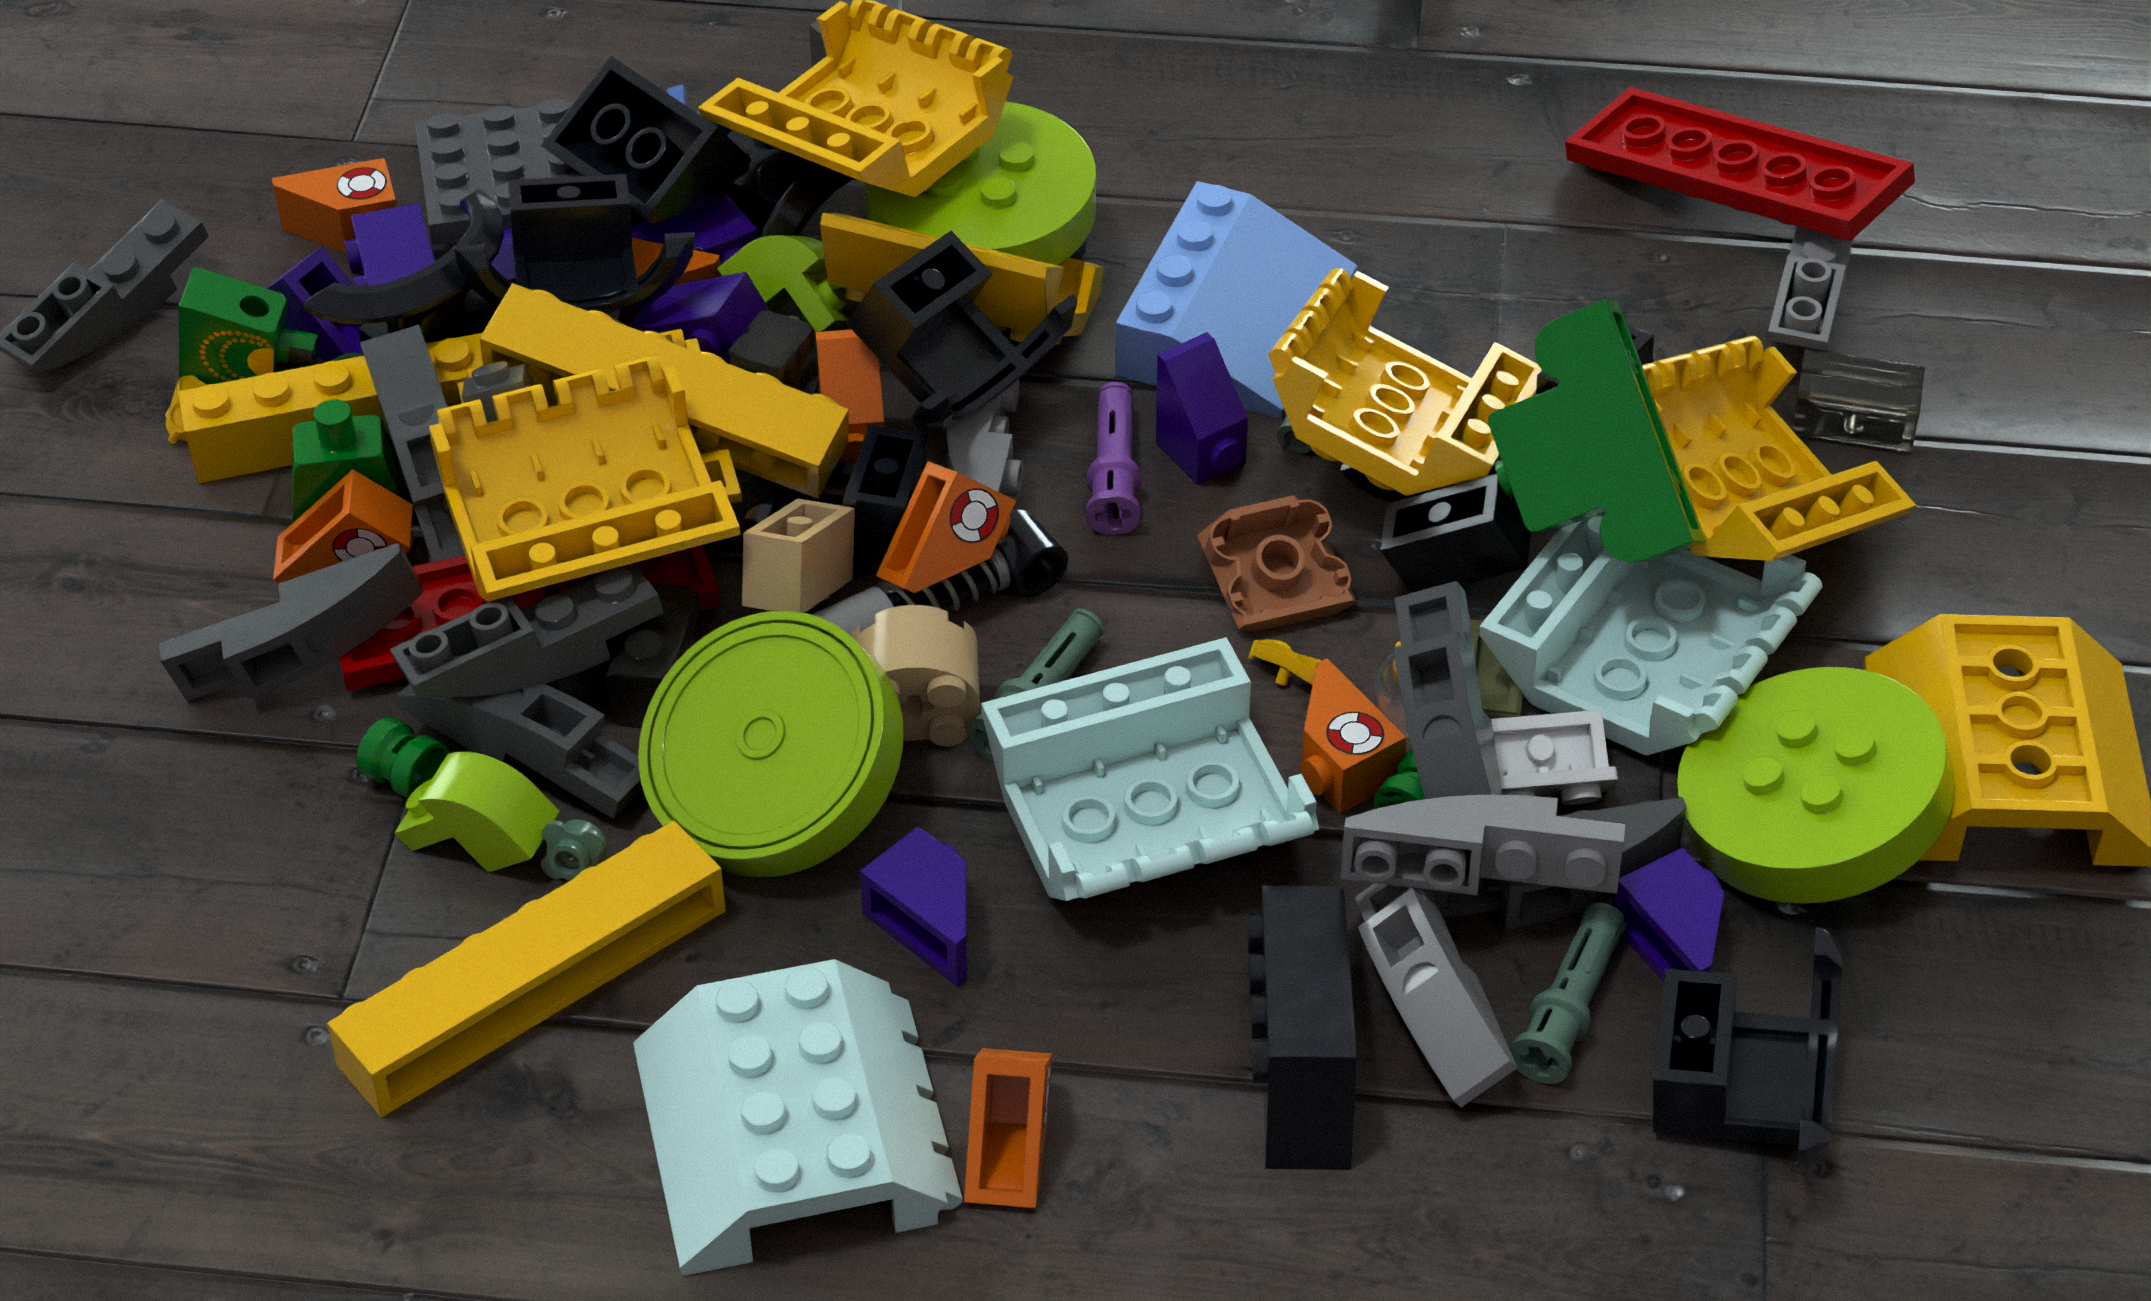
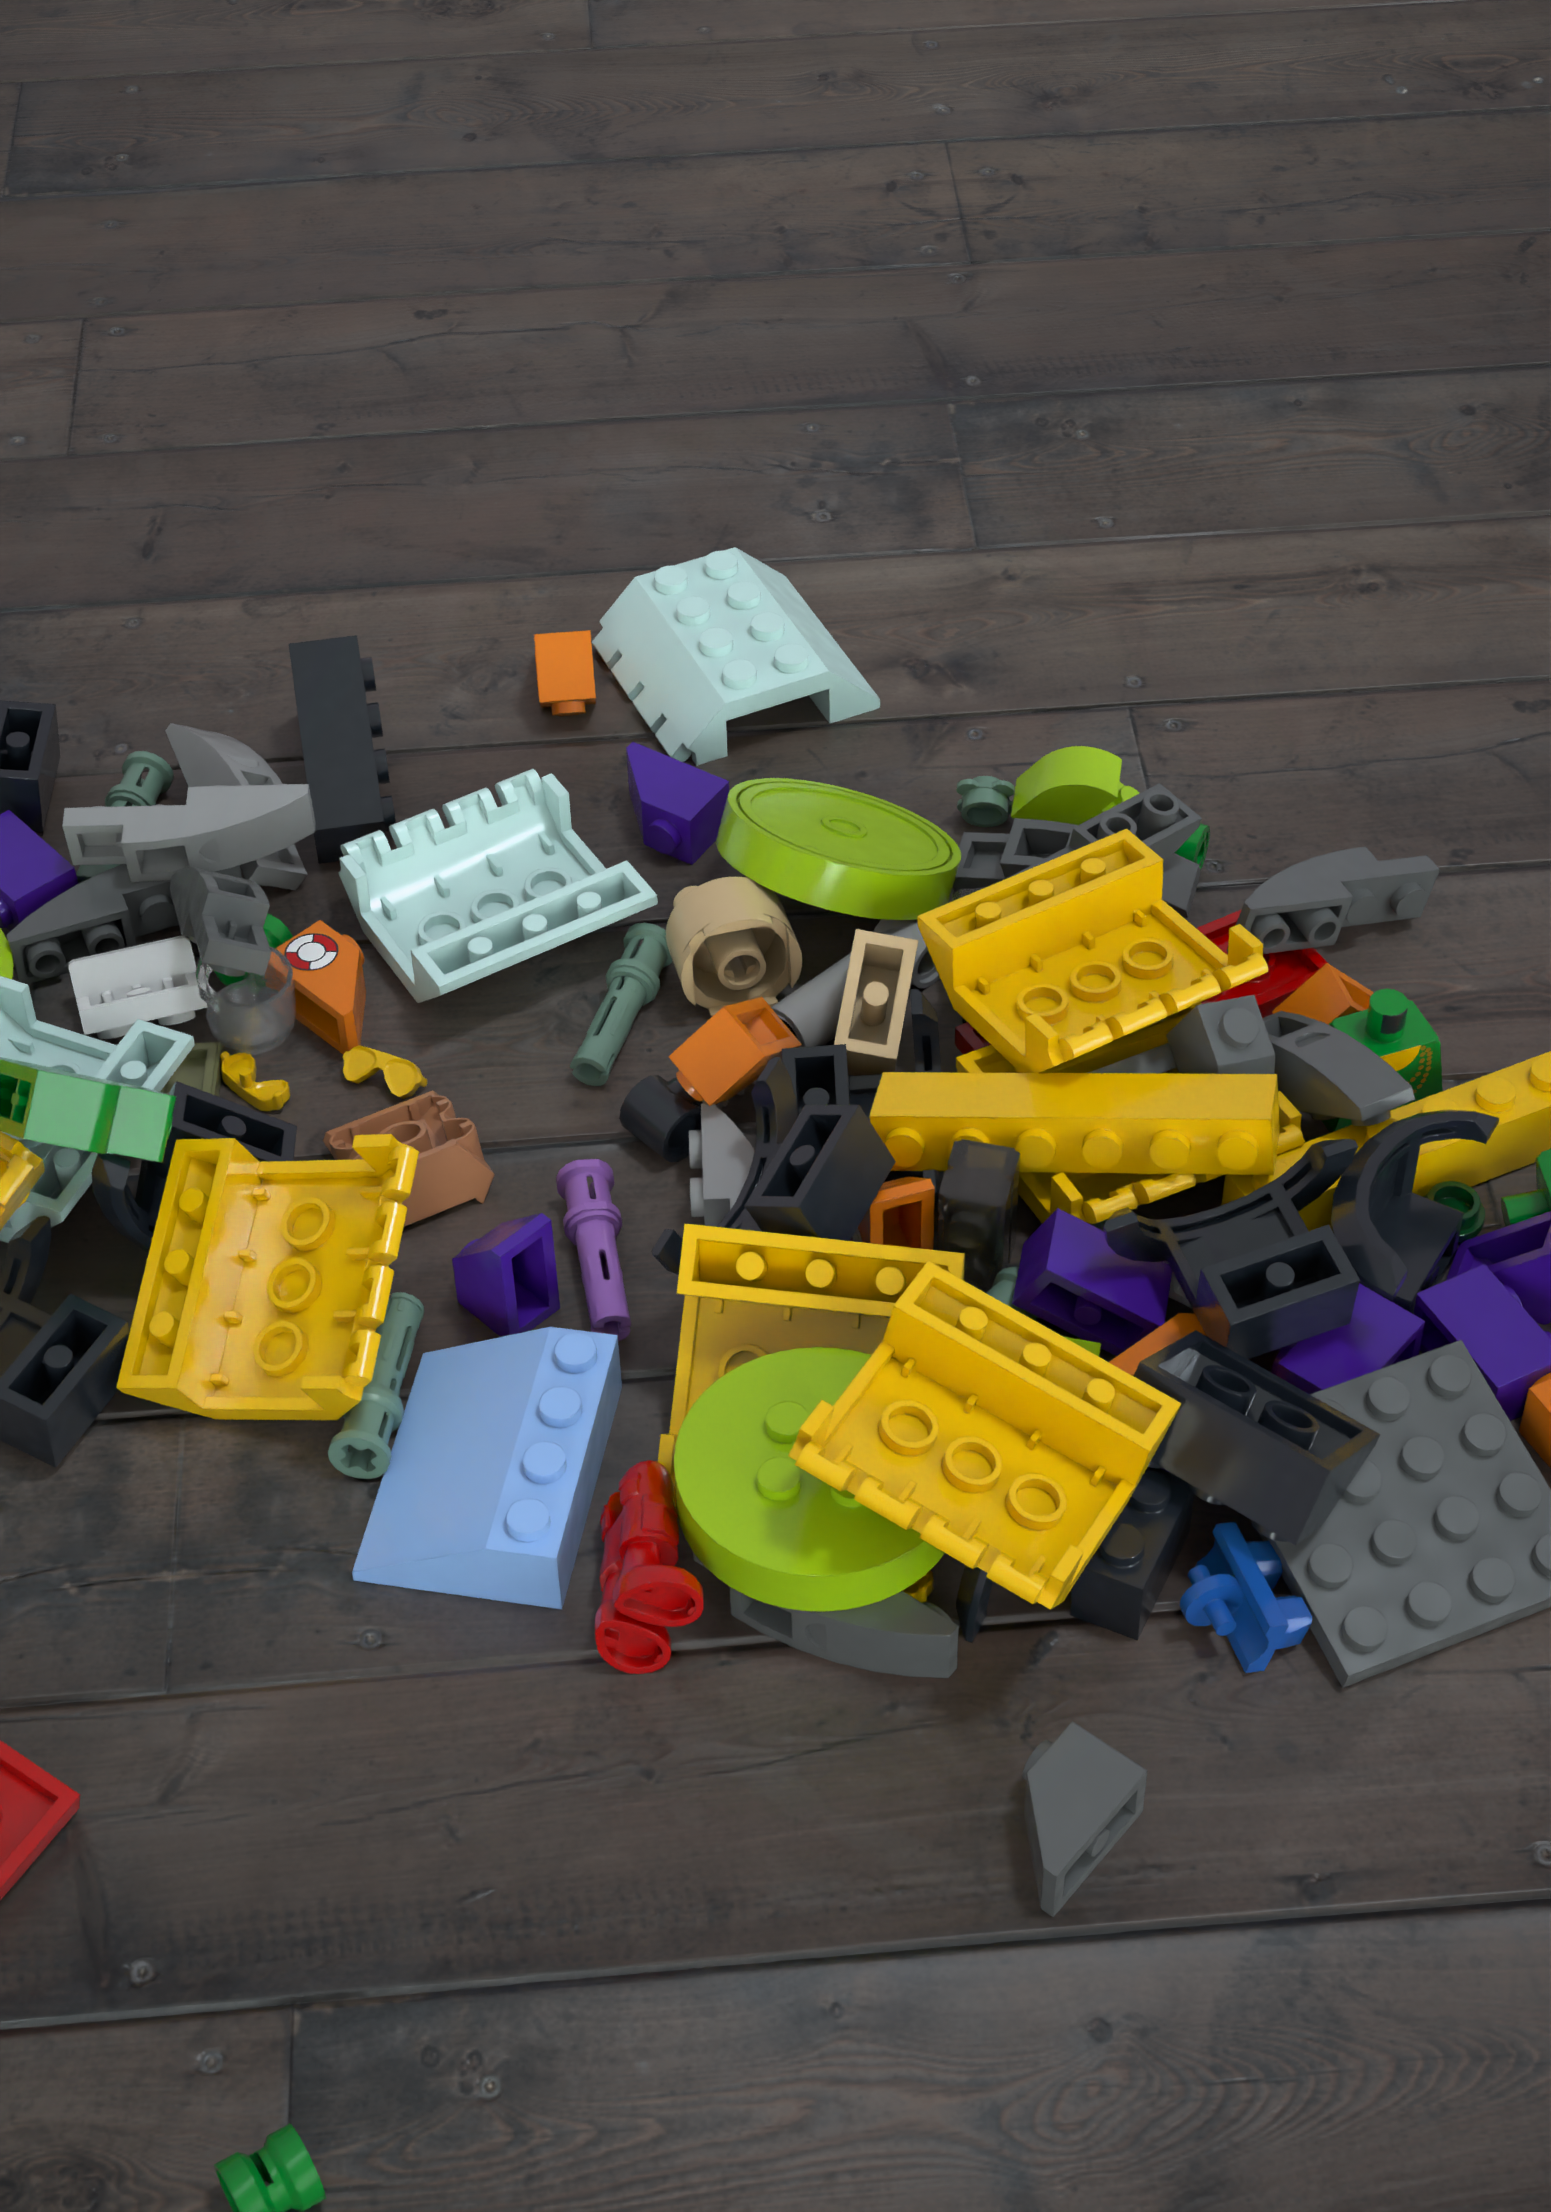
camera: 170 degrees right, 0 degrees up
yellow brick [327,820,726,1118] -> none
none -> red piece [595,1460,704,1674]

